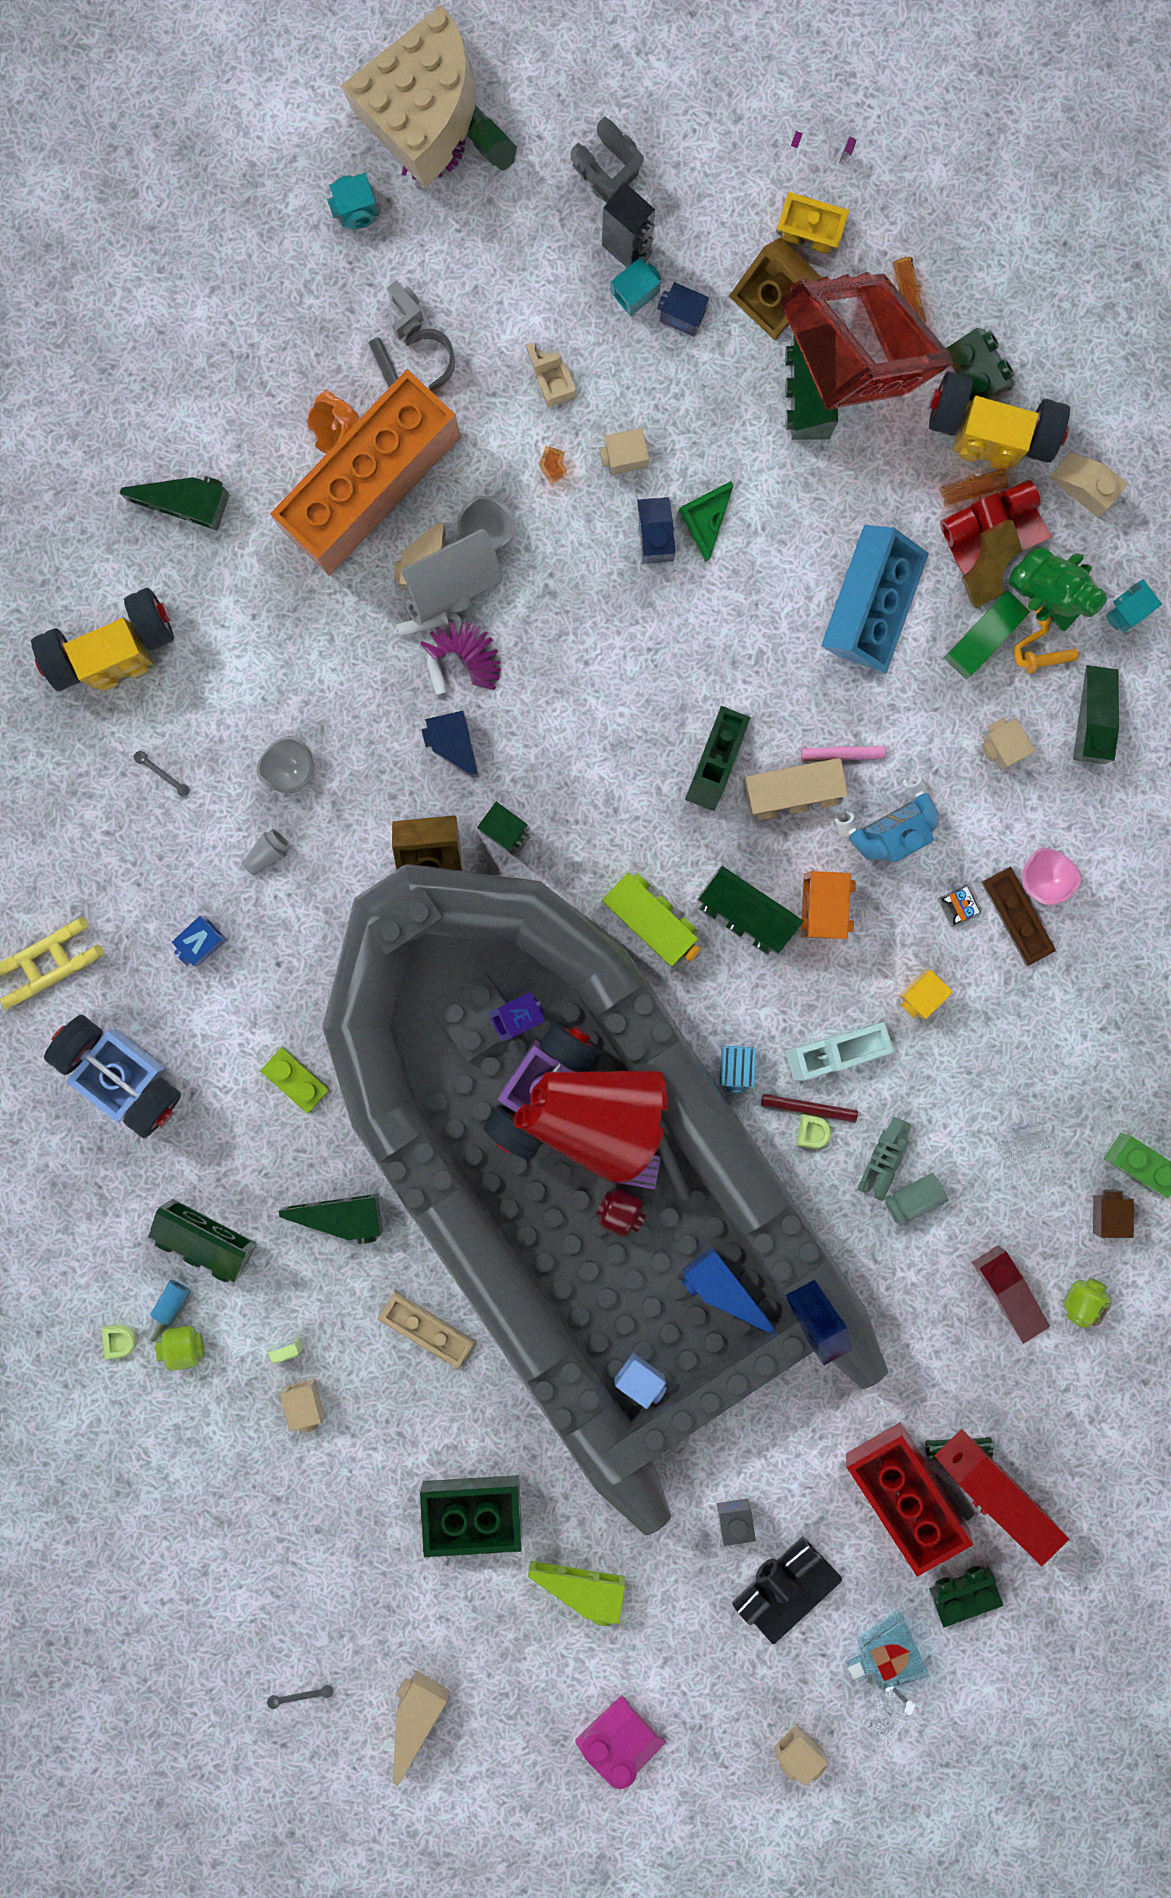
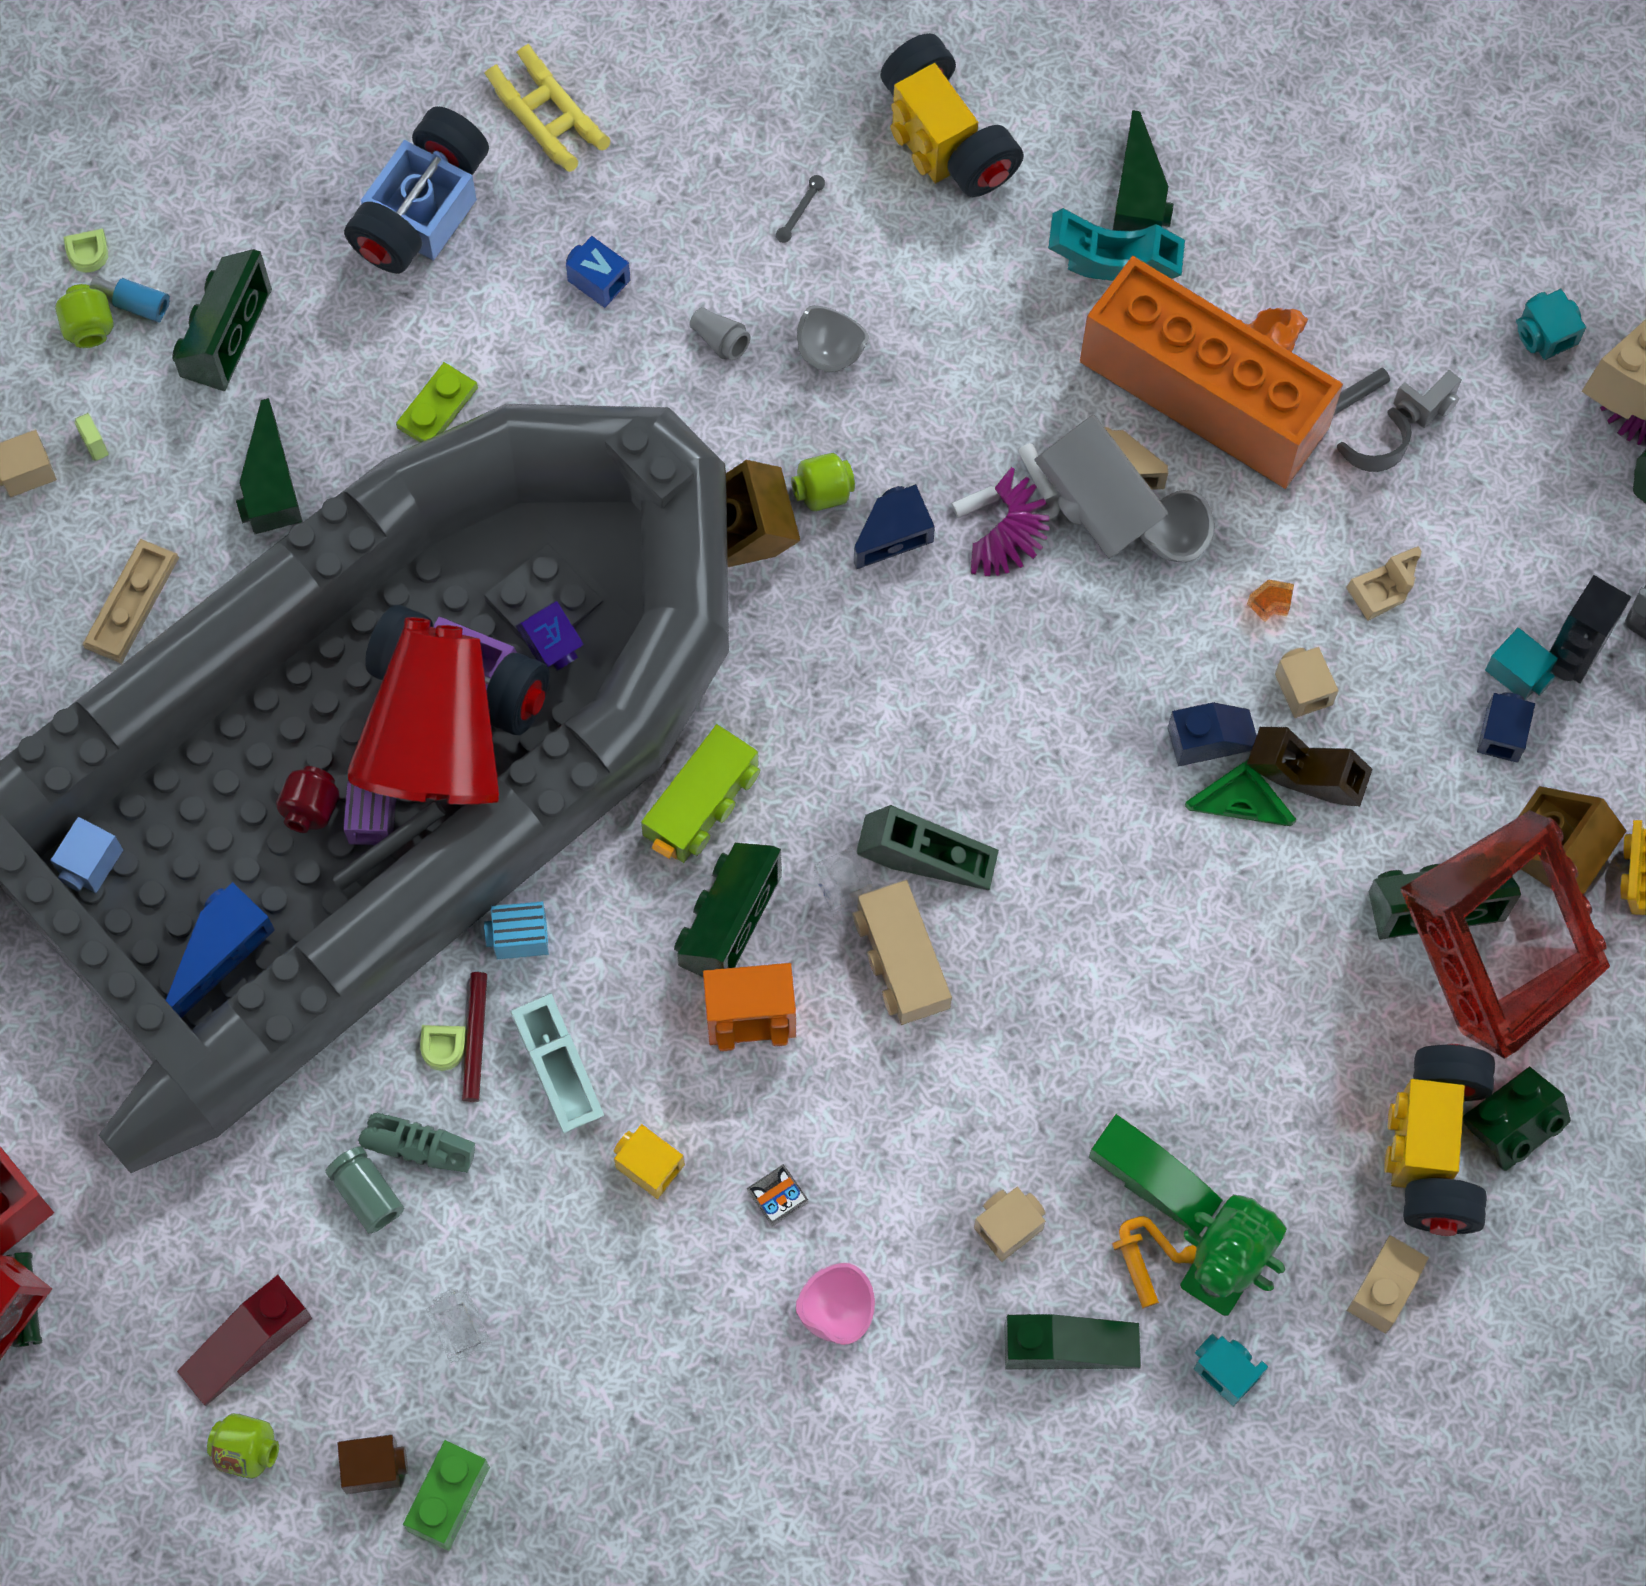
camera: 80 degrees right, 20 degrees down
dark green brick [477,801,531,854] -> none
clear blue slope [786,1280,853,1366] -> none
bright pink piece [801,746,886,761] -> none
dark azure slope [821,525,929,673] -> none
dark azure torso [835,773,940,862] -> none
clear orange pin [892,257,927,328] -> none
clear orange pin [940,468,1009,507] -> none
red panel [940,480,1052,575] -> none
pearl gold tile [962,519,1023,608] -> none
reddish brown tile [981,866,1056,966] -> none
none -> lime head [791,453,855,511]
none -> teal arch [1048,208,1185,281]
none -> dark brown brick [1247,726,1373,807]

